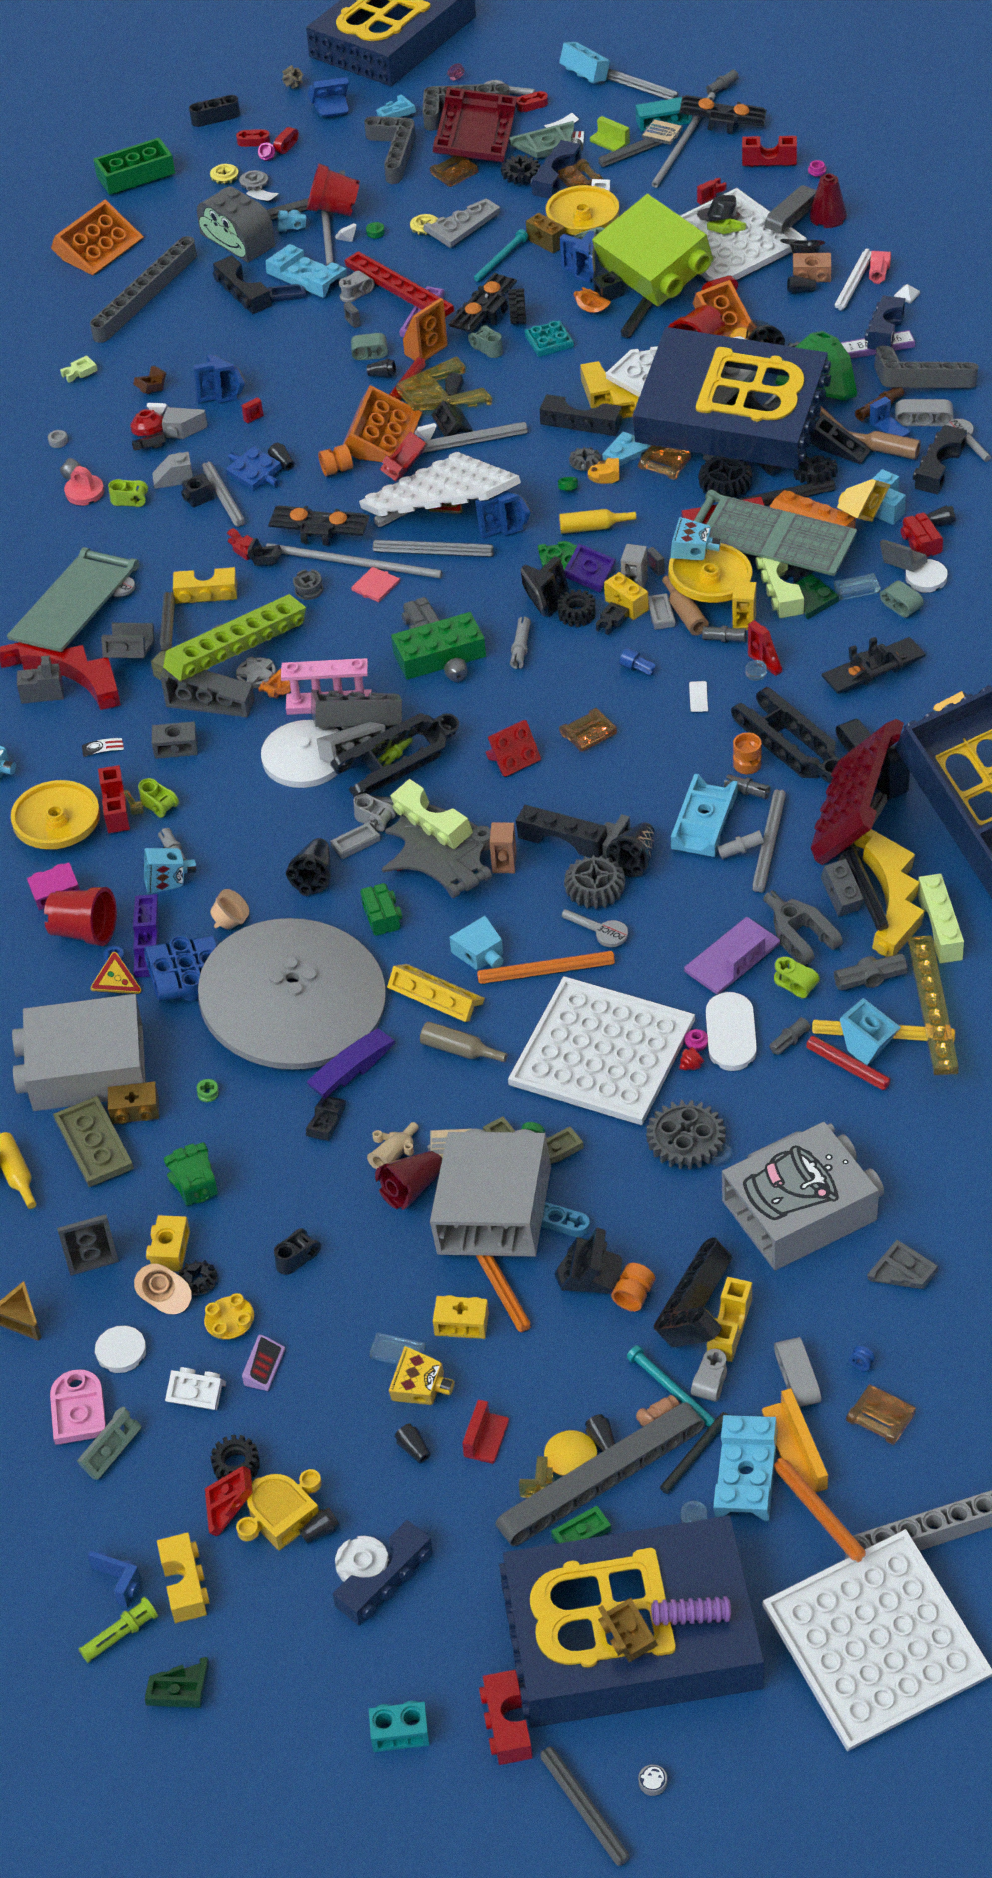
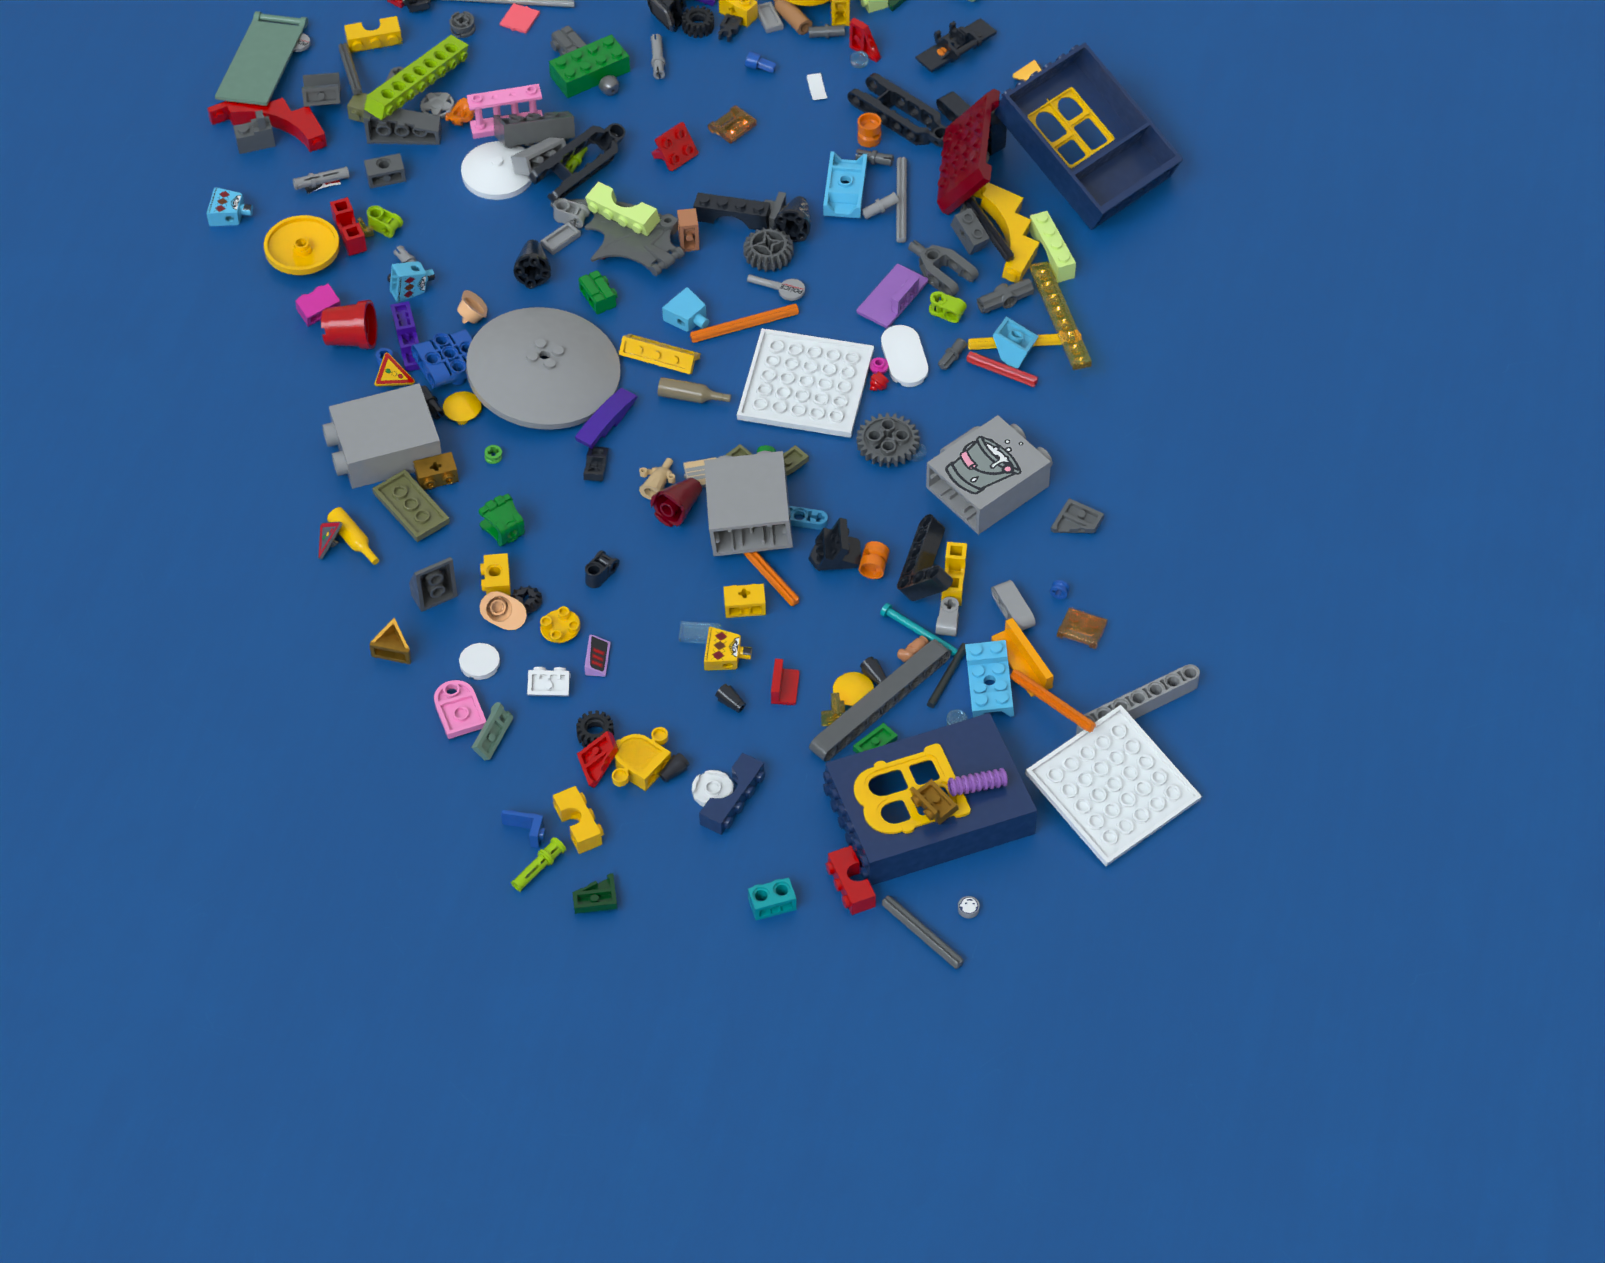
camera: 15 degrees left, 5 degrees up
none -> light grey pin [293,167,349,190]
none -> black axle [421,385,444,419]
none -> yellow dish [443,391,482,425]

